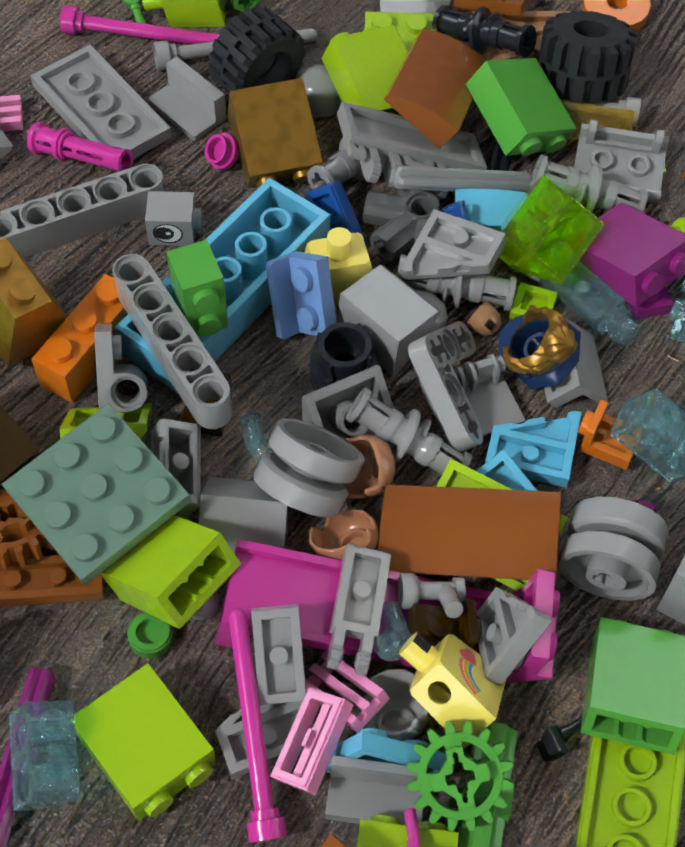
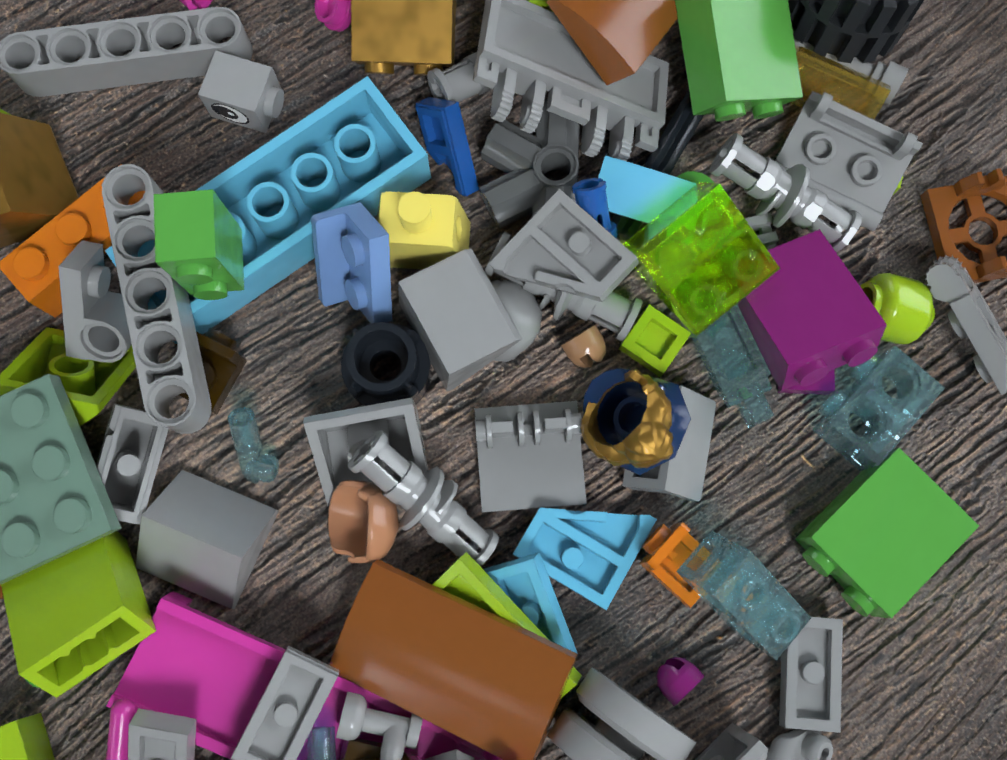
camera: 15 degrees right, 20 degrees up
light grey wheel [254,418,365,518] -> none
nougat hair [309,509,380,560] -> none
light grey axle [393,166,531,192] -> none
light grey beam [408,321,483,452] -> none

